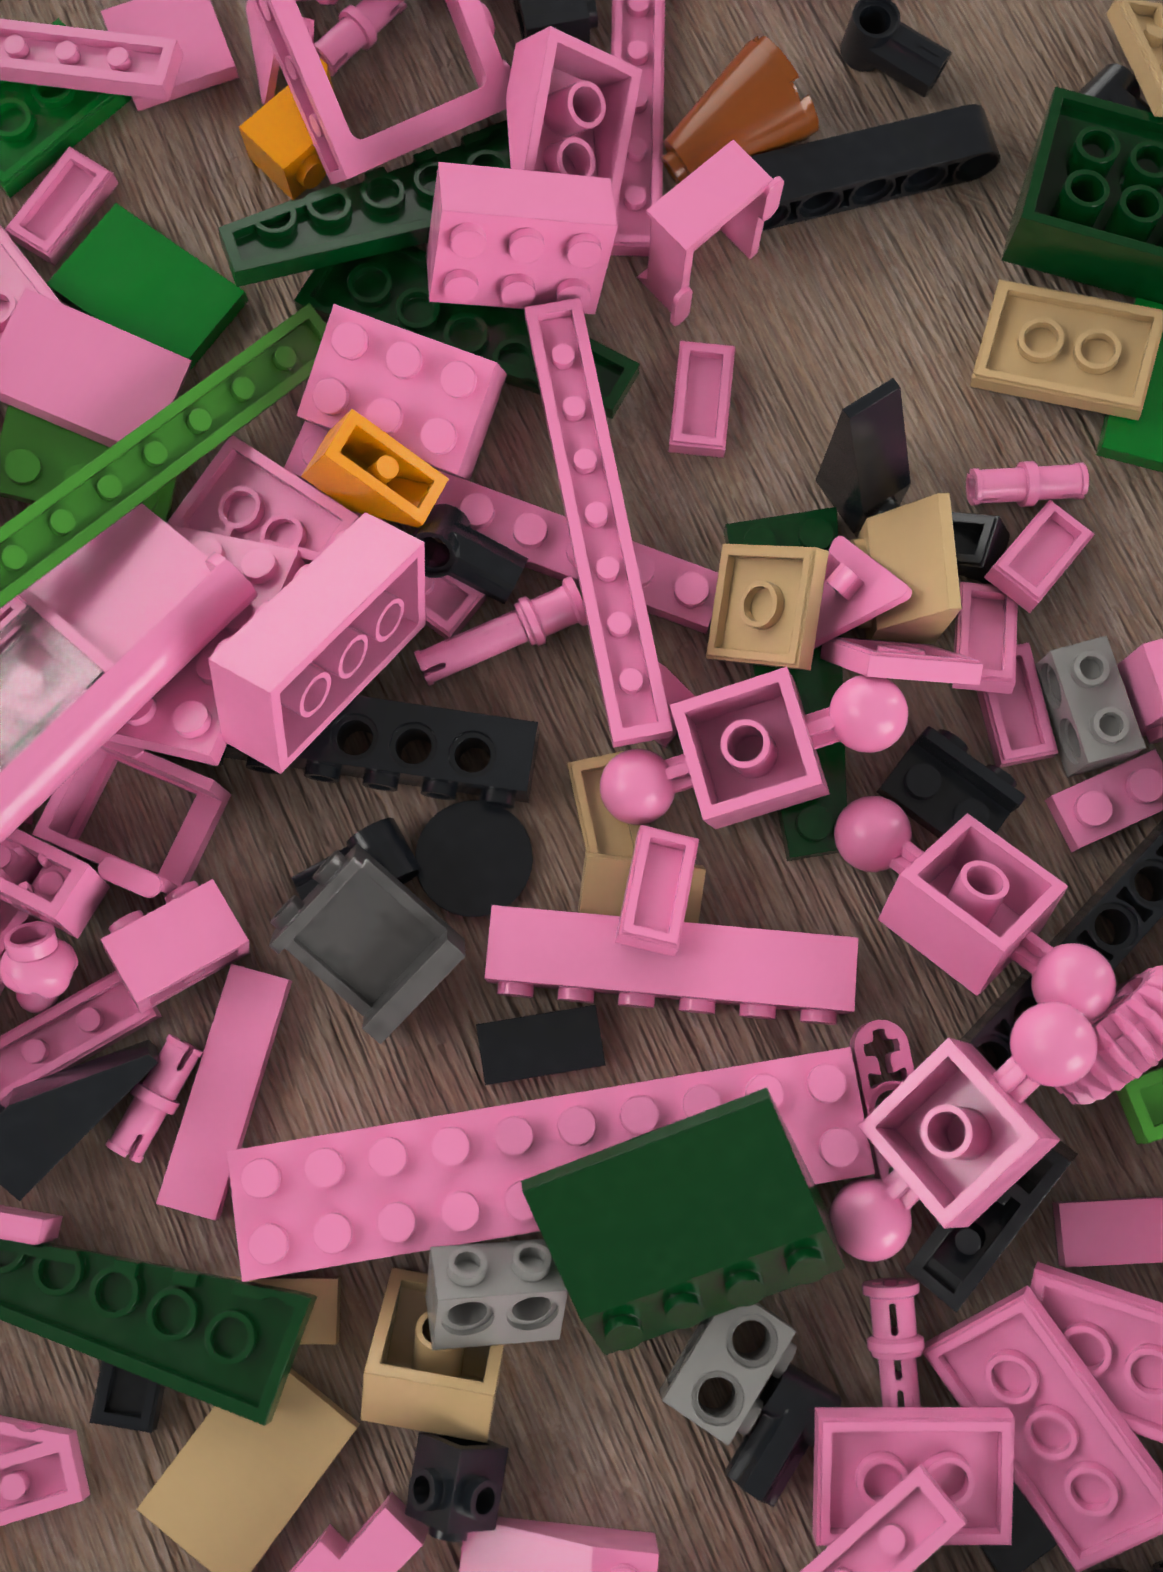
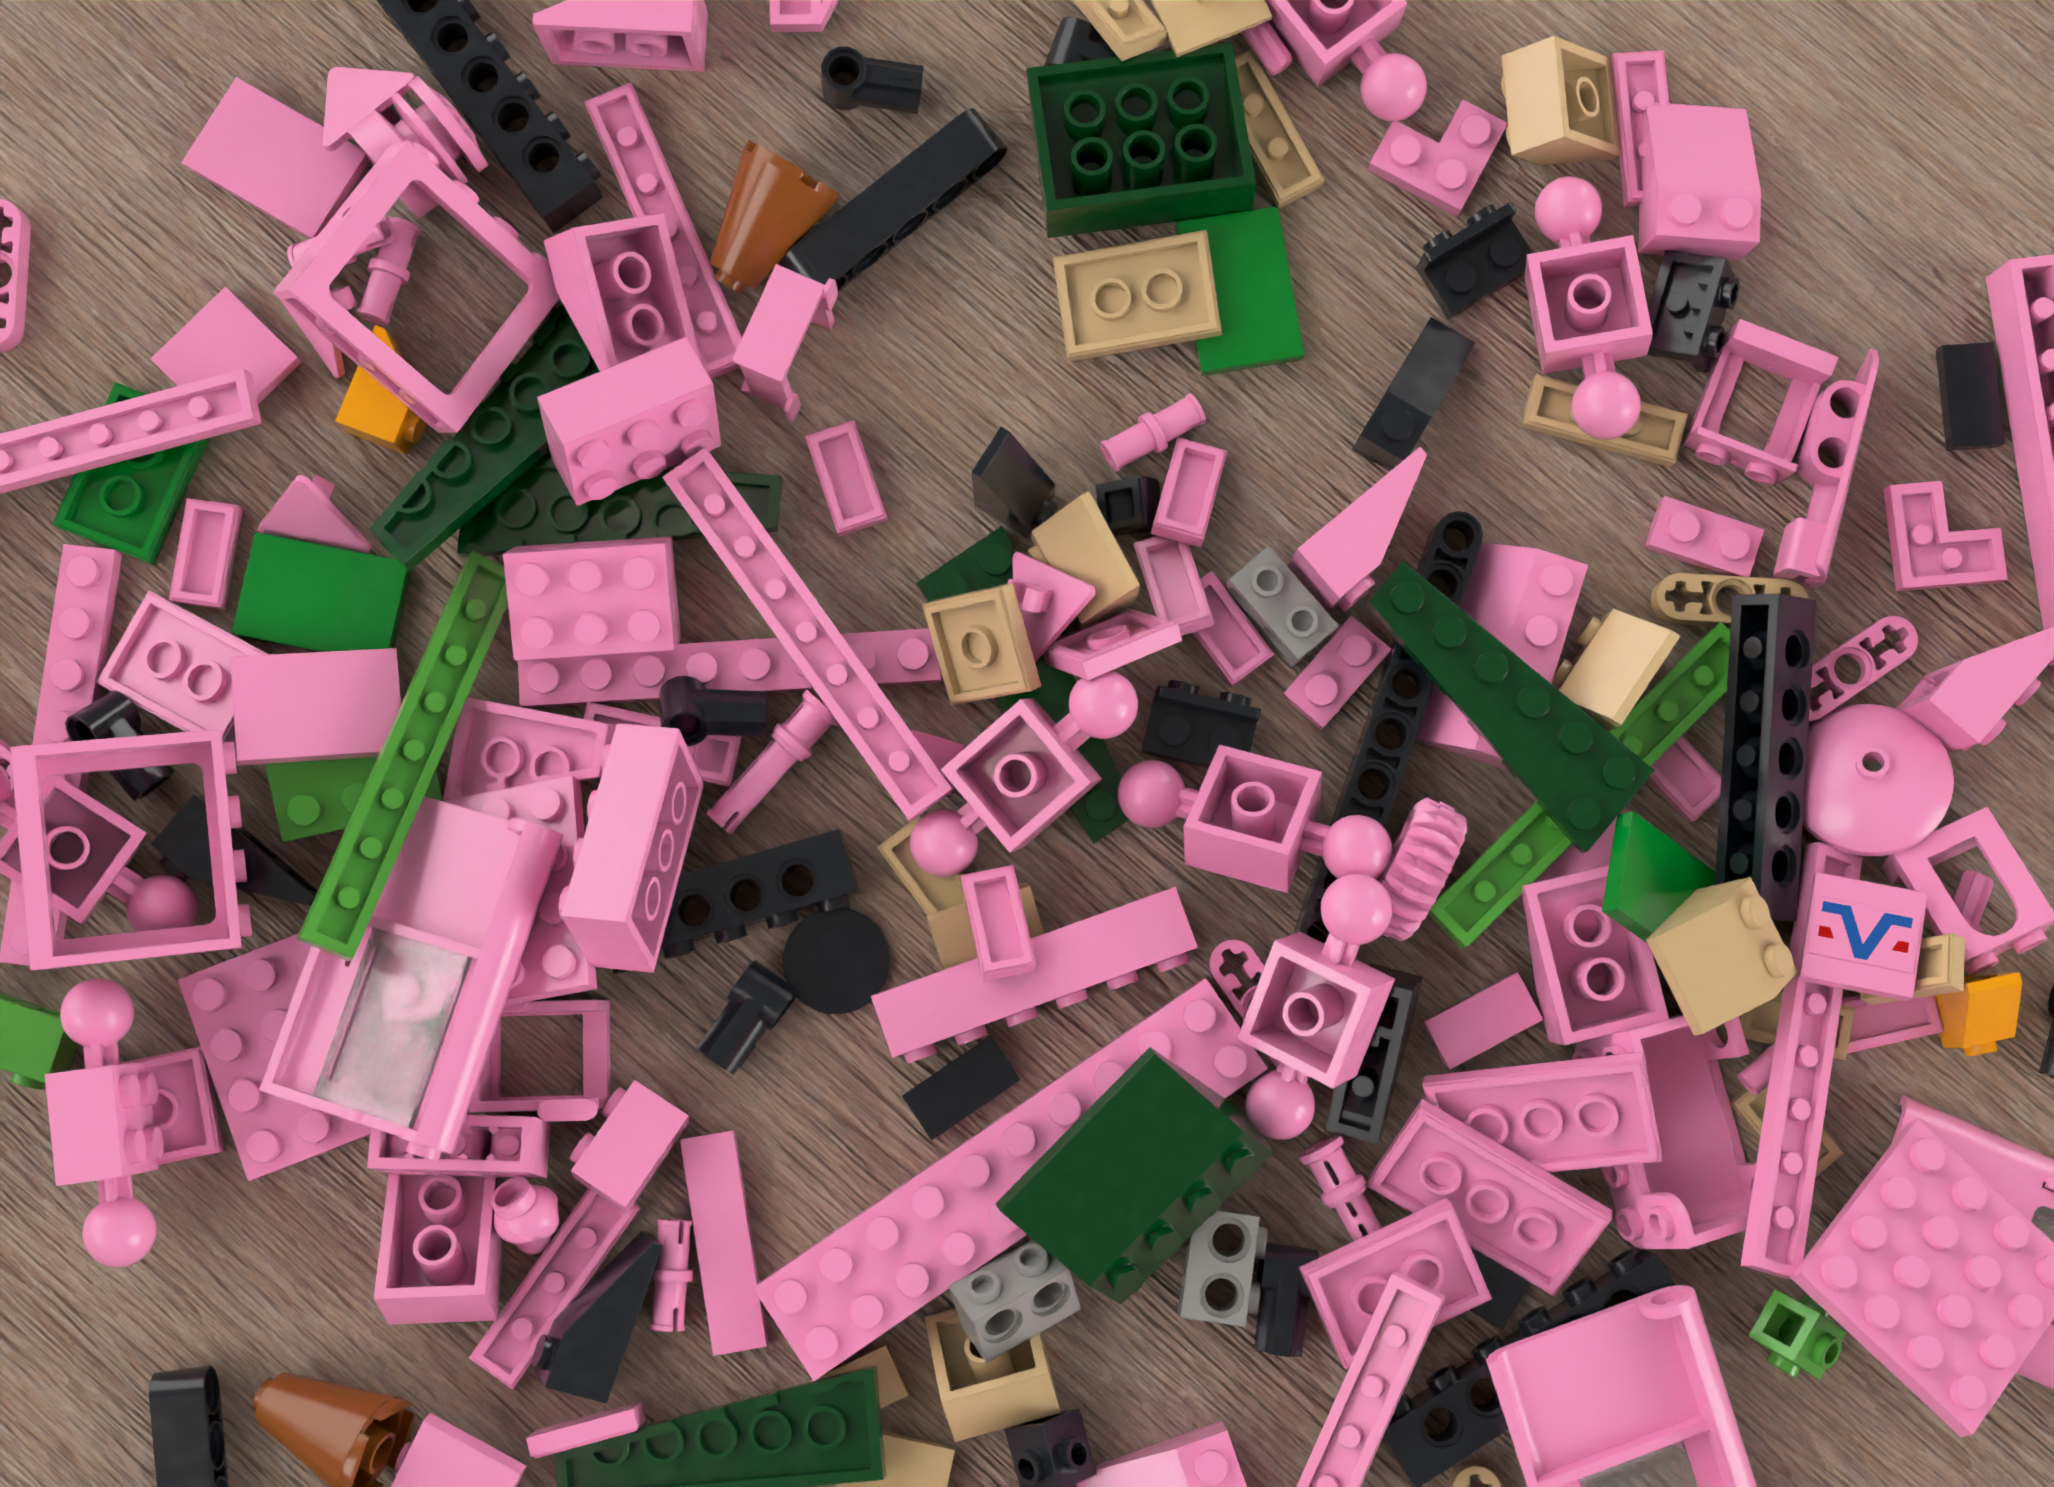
camera: 25 degrees left, 5 degrees up
flat silver panel [269,844,466,1044] -> none
light orange slope [301,409,449,528] -> none
none -> bright pink piece [257,475,372,554]

